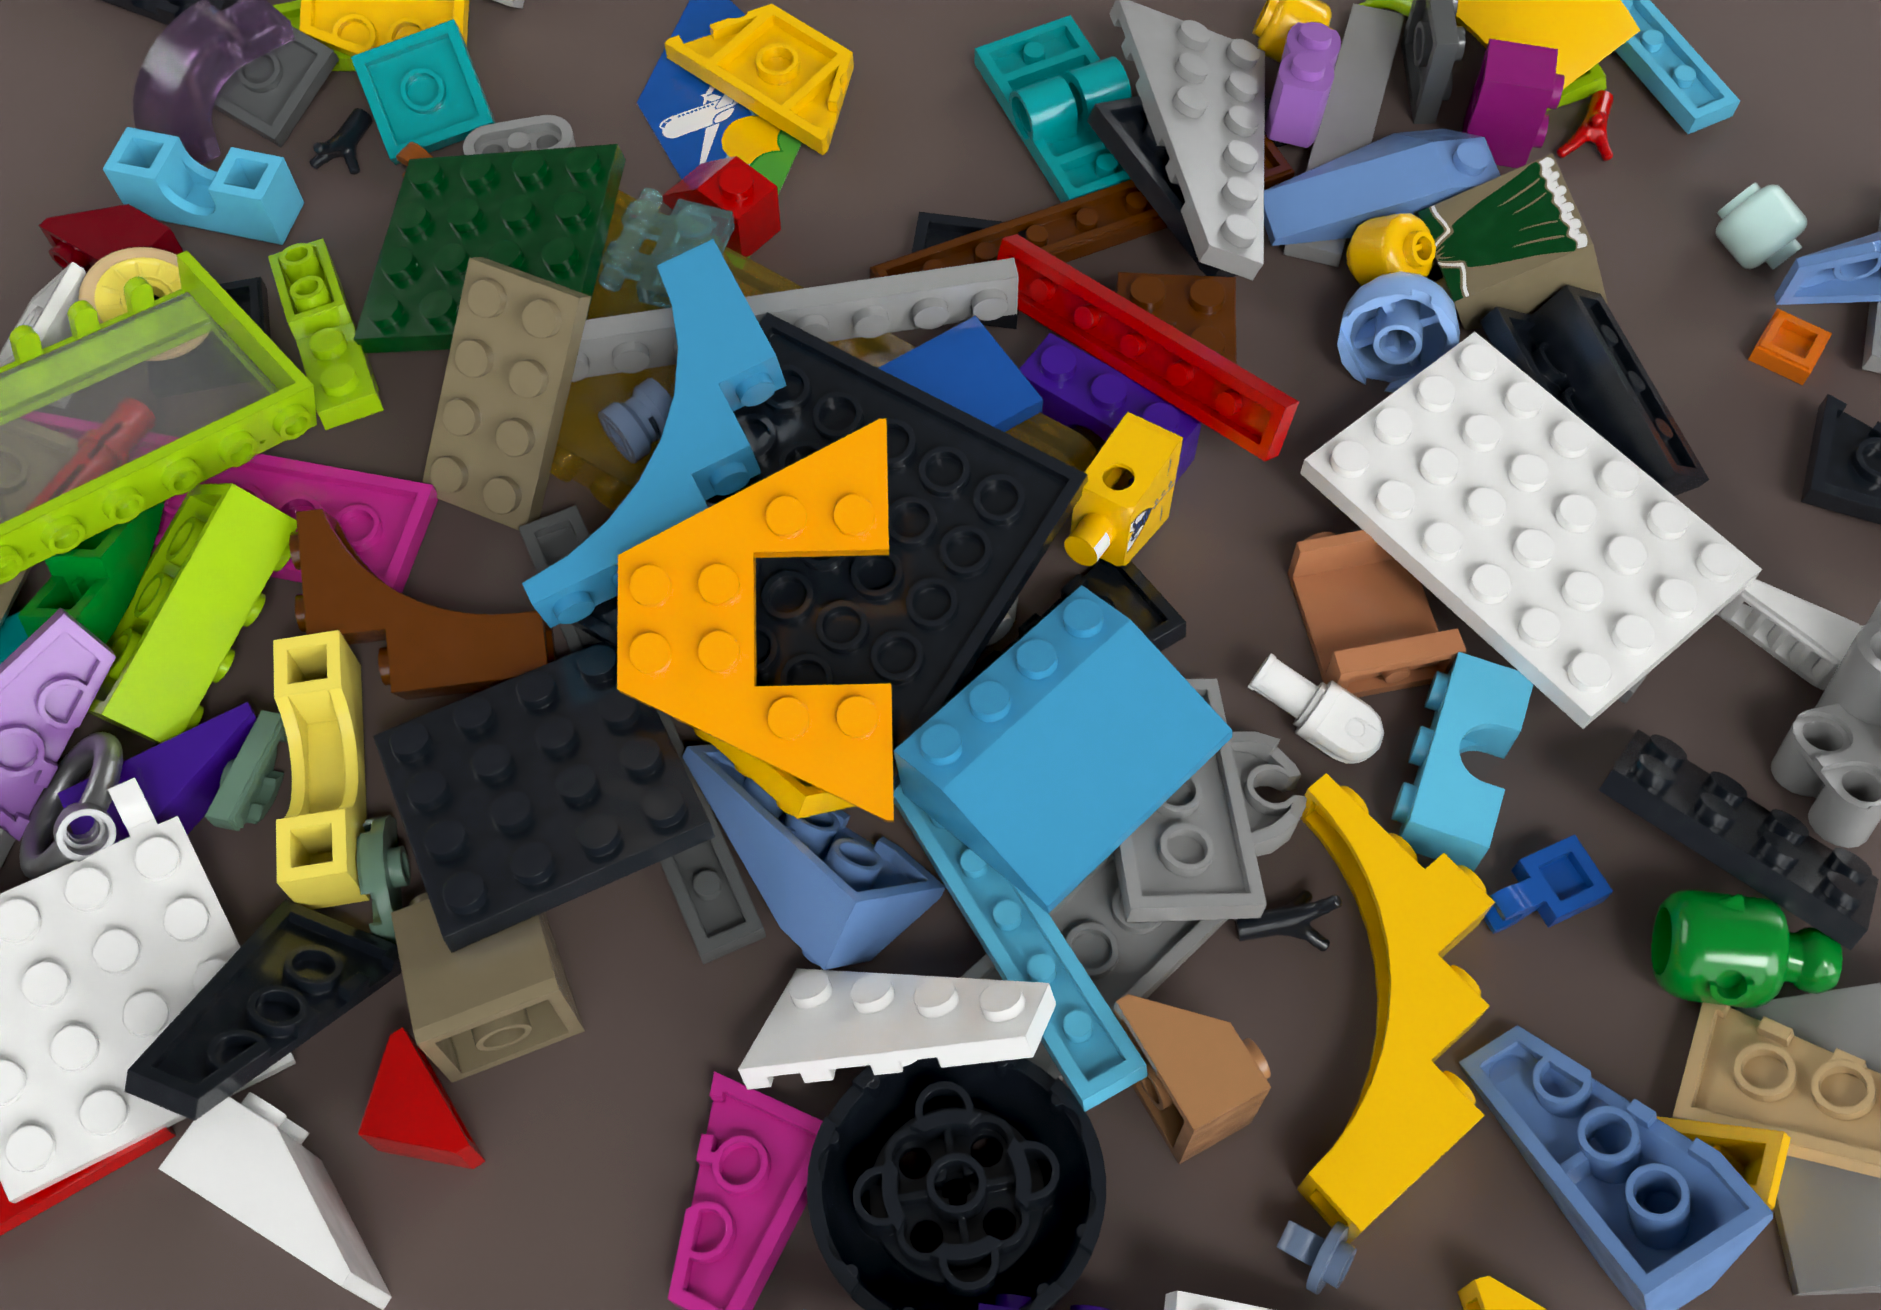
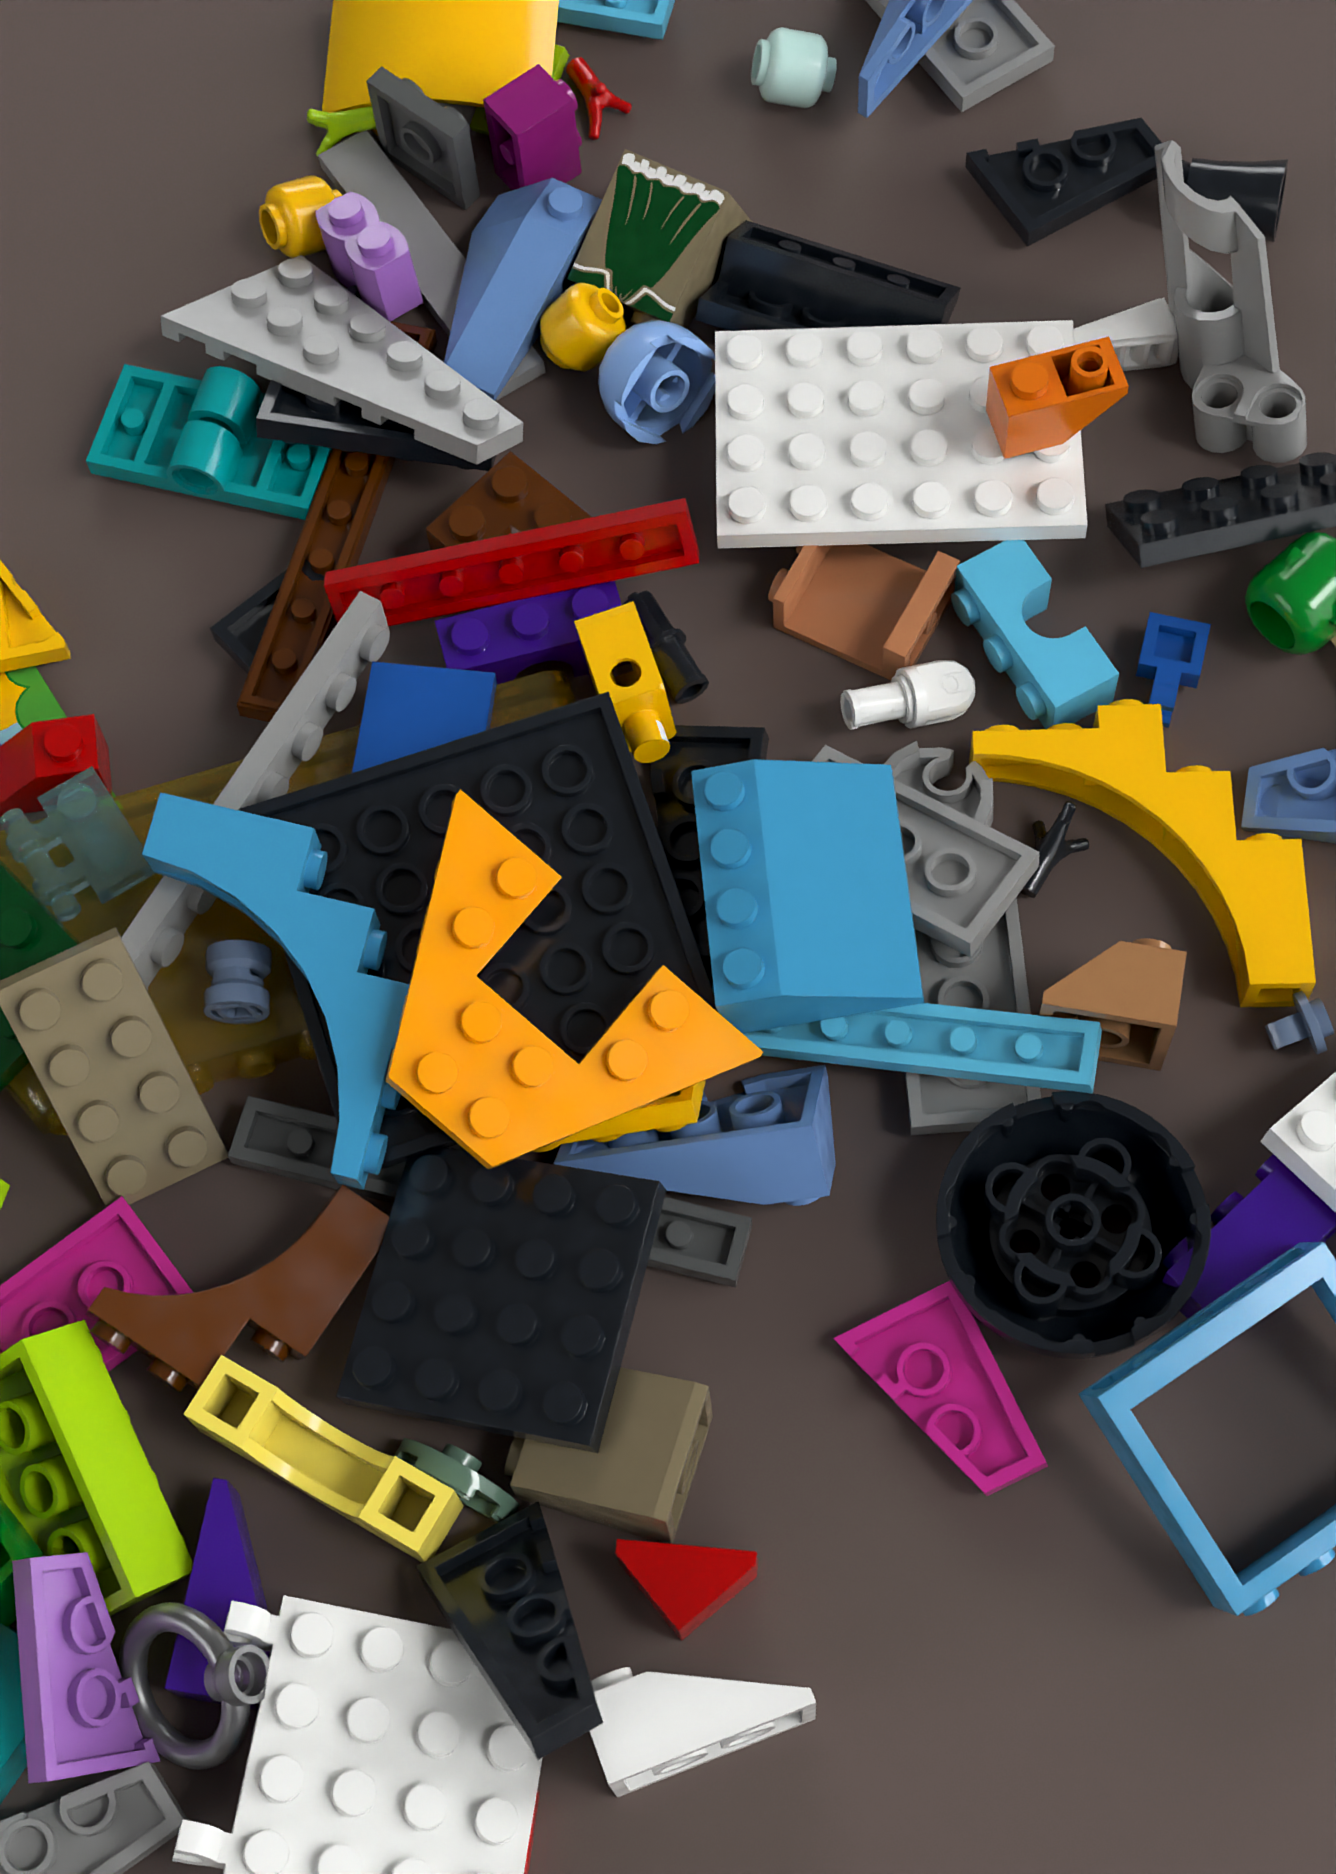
camera: 45 degrees left, 5 degrees up
sand green plate [205,710,288,831] -> none
white wing [738,968,1056,1090] -> none
orange tile [1748,308,1832,386] -> none
none -> black axle [622,590,709,704]
none -> orange slope [986,336,1129,459]

